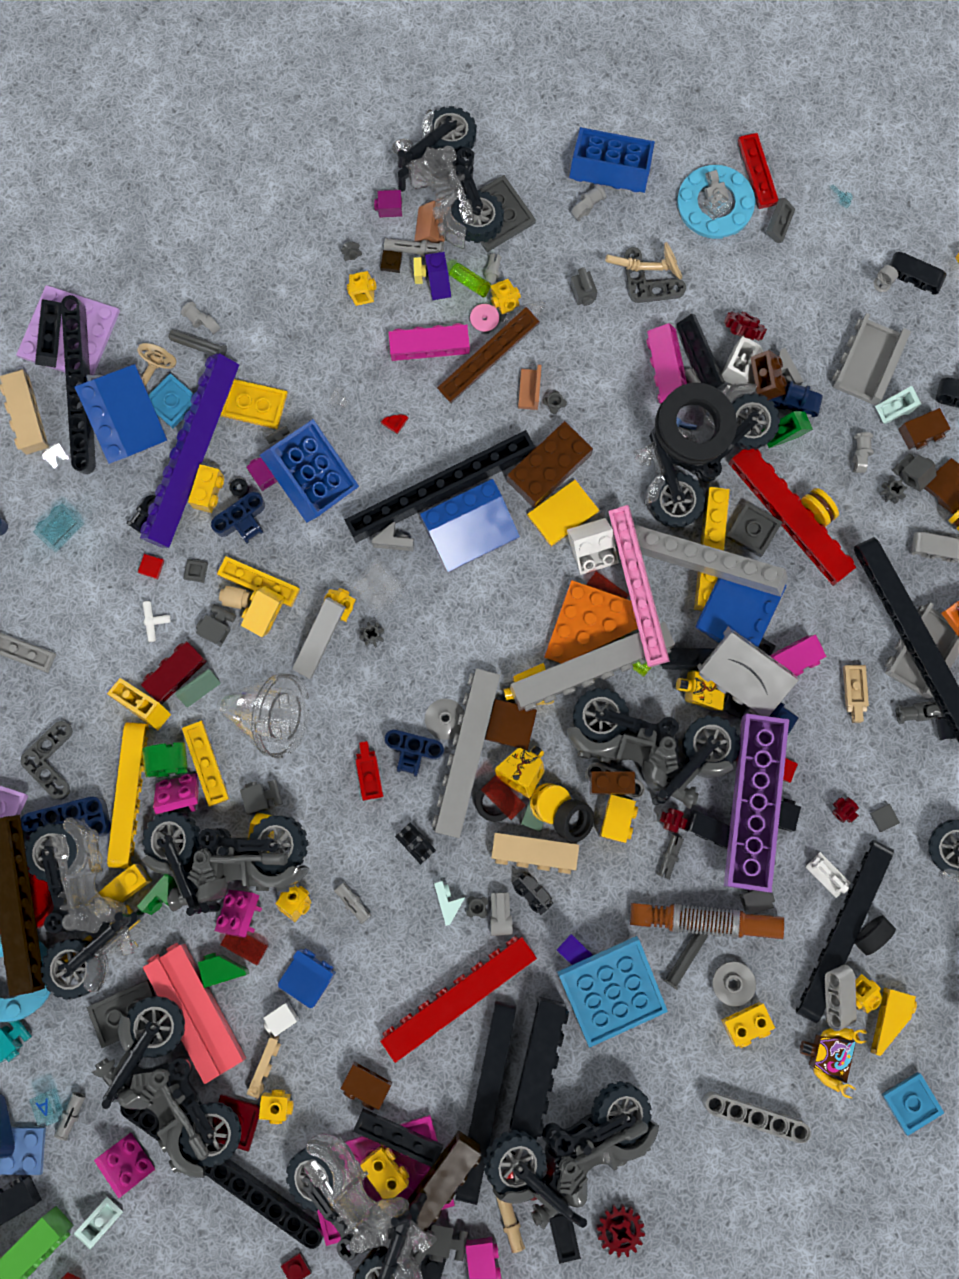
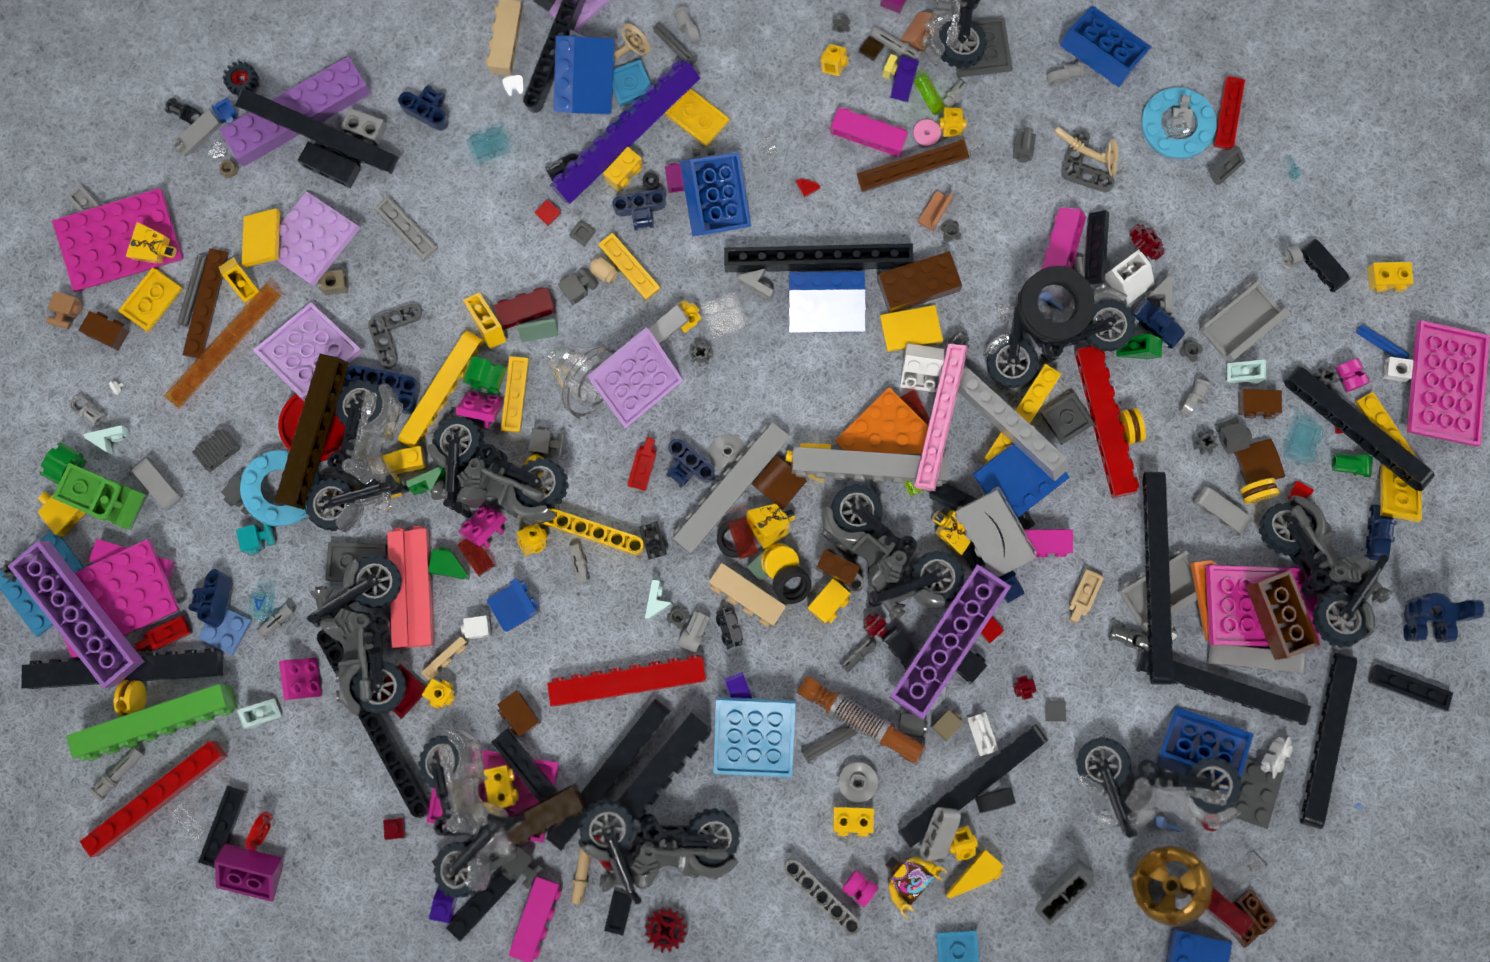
camera: 30 degrees right, 0 degrees up
white piece [143,601,171,642] -> none
yellow brick [241,586,286,637] -> none
reddish brown brick [751,350,786,400] -> none
none -> yellow beam [521,509,645,556]
none -> lavender plate [586,327,683,429]
none -> dark pink wheel [841,869,879,908]
none -> dark tan brick [931,710,963,741]
none -> dark grey gear [946,332,970,348]
none -> dark grey plate [1180,340,1203,362]

